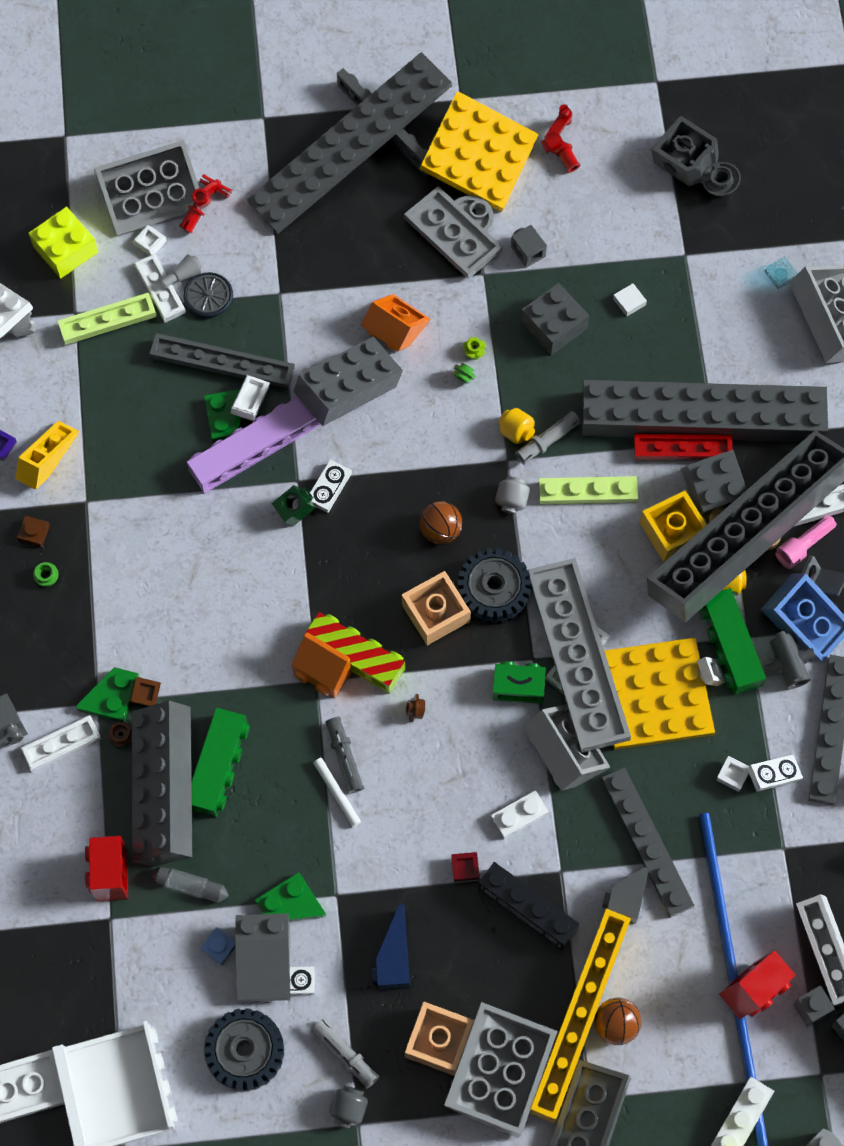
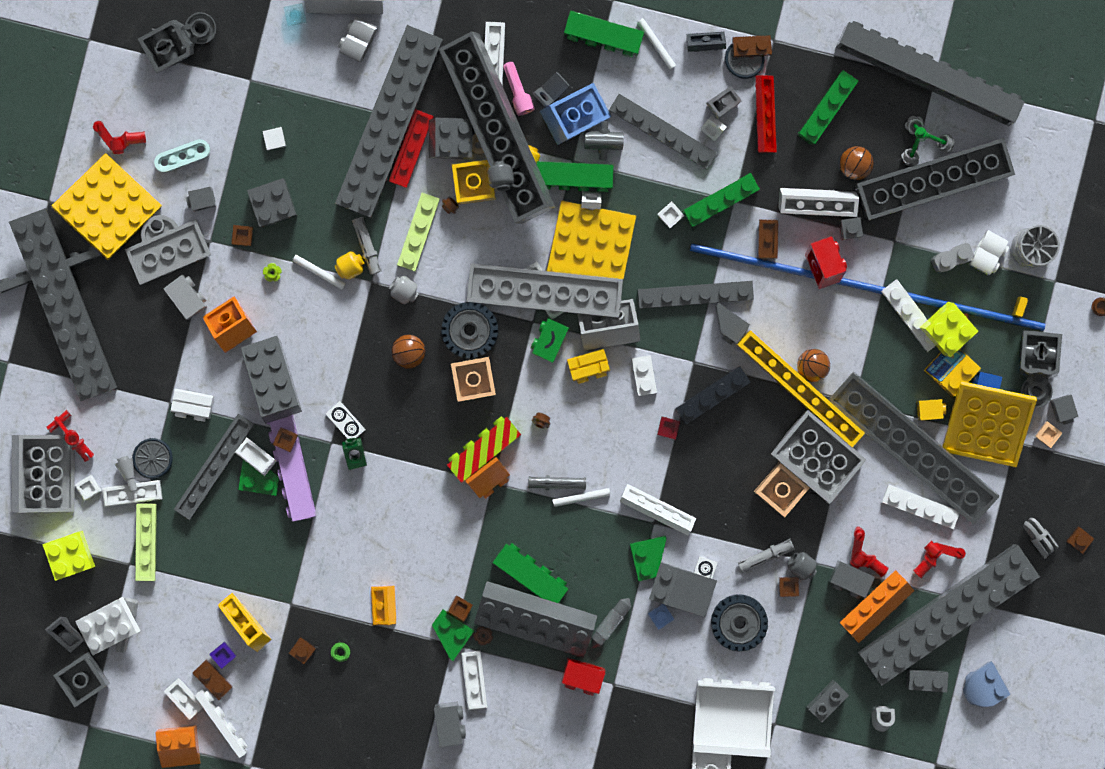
camera: 70 degrees left, 20 degrees up
dark blue slope [371,904,410,990] -> none
bright green plate [452,363,476,384] -> none
tile [747,755,803,792] -> none
none -> light aqua plate [154,139,210,173]
none -> light grey brick [164,275,207,320]
none -> white brick [171,389,215,422]
none -> reddish brown plate [232,225,253,246]
none -> reddish brown plate [273,427,298,452]
none -> white bar [293,255,346,290]
none -> light grey brick [338,17,377,63]
none -> light orange slope [371,586,396,625]
none -> reddish brown plate [442,196,459,214]
none -> dark grey head [487,161,514,192]
none -> yellow brick [567,349,610,384]
none -> white plate [619,484,696,535]
none -> green brick [682,173,760,228]
none -> reddish brown plate [758,219,779,259]
none -> reddish brown plate [779,577,799,597]

